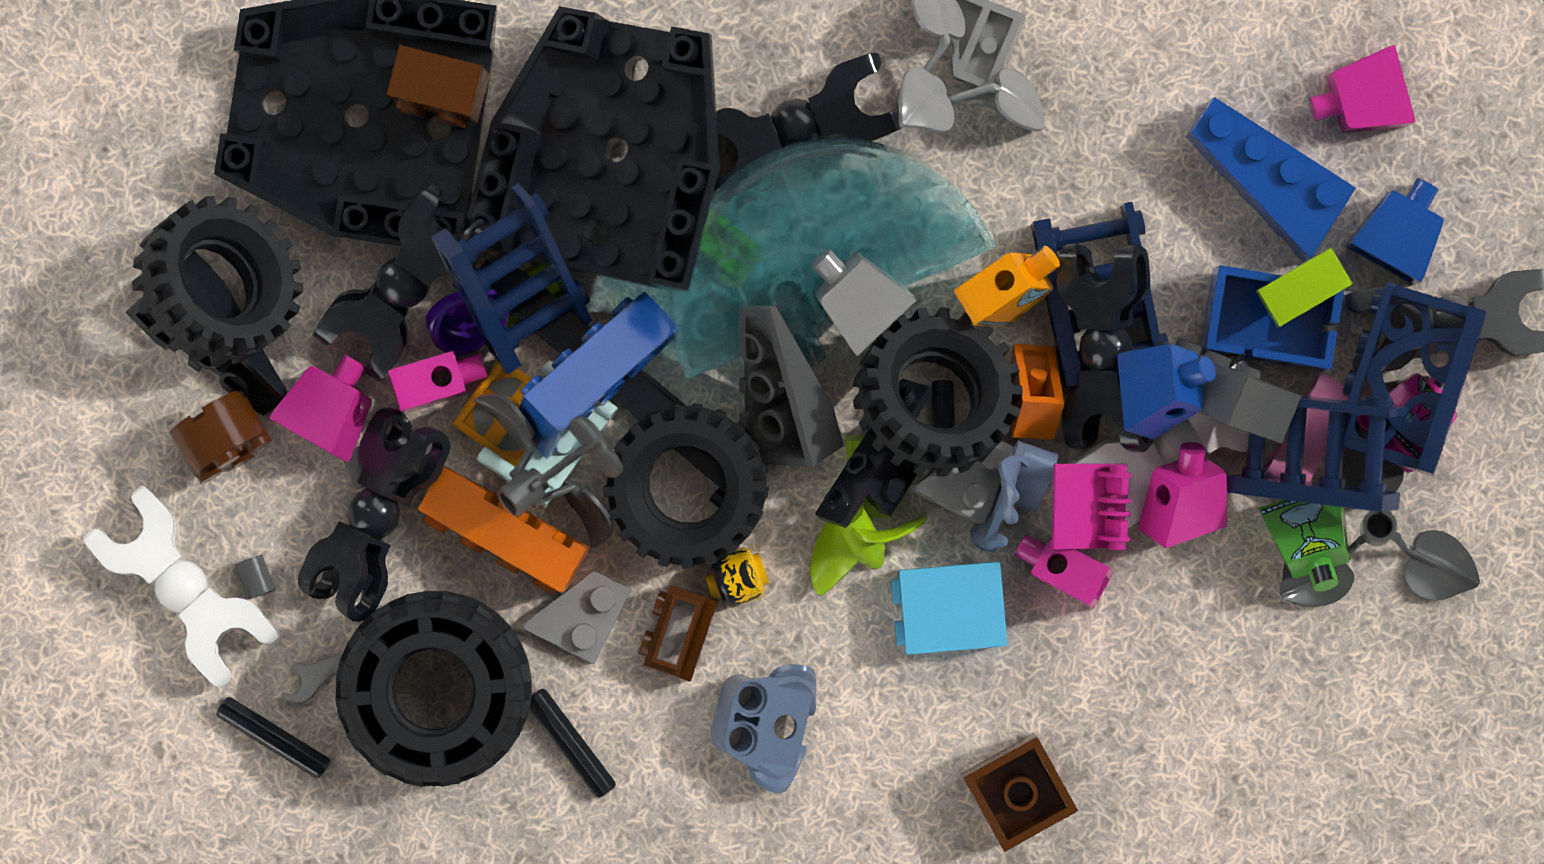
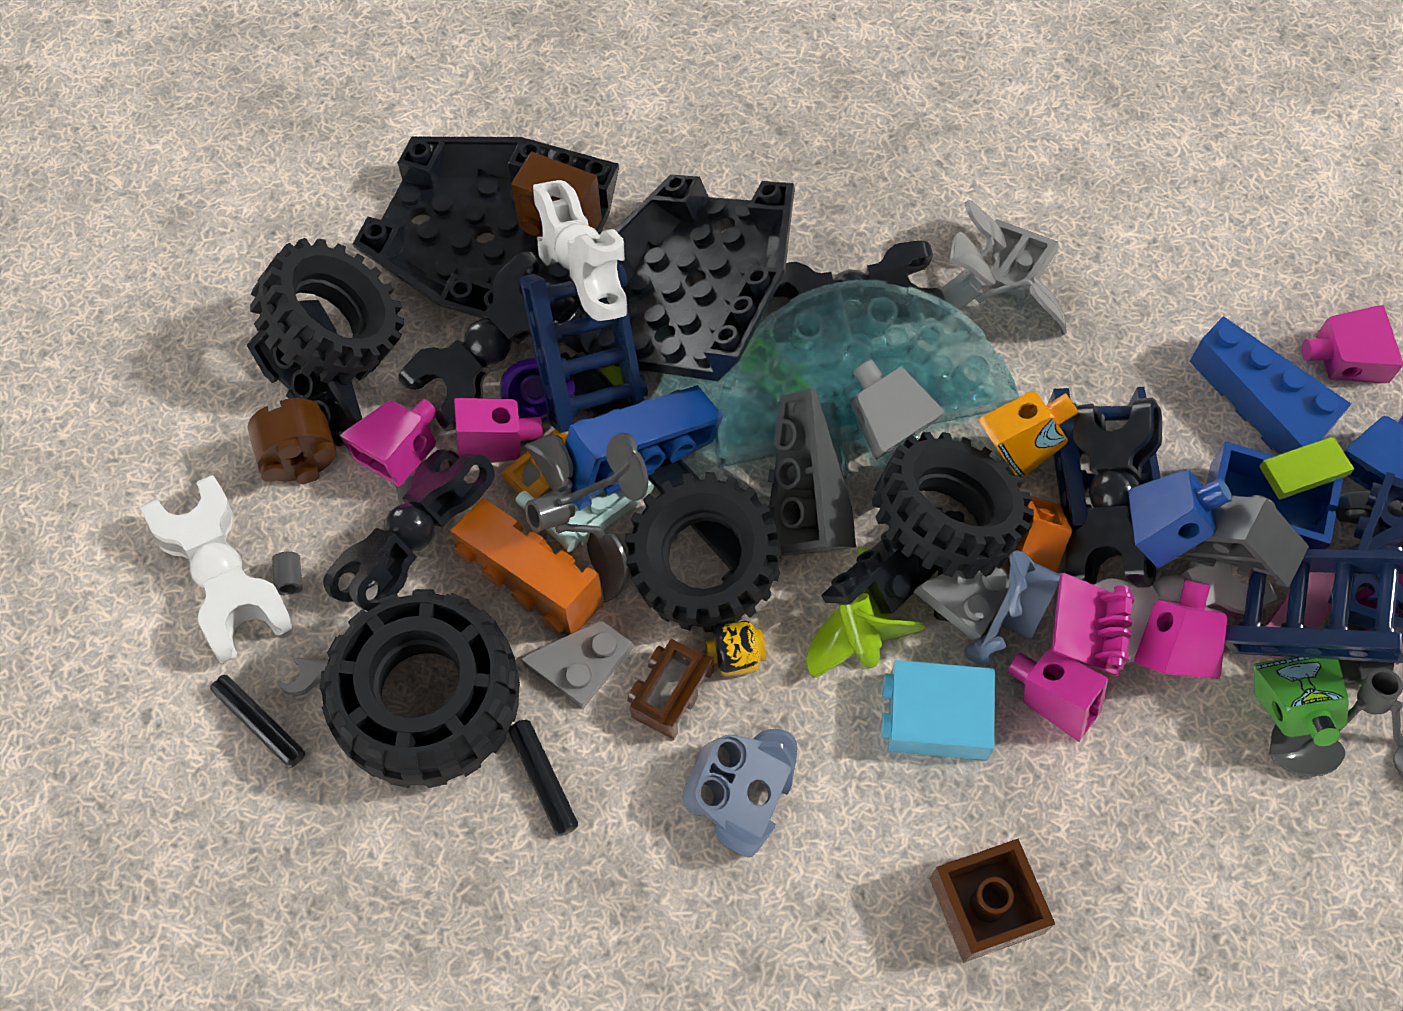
camera: 10 degrees right, 25 degrees down
none -> white piece [533,180,627,321]

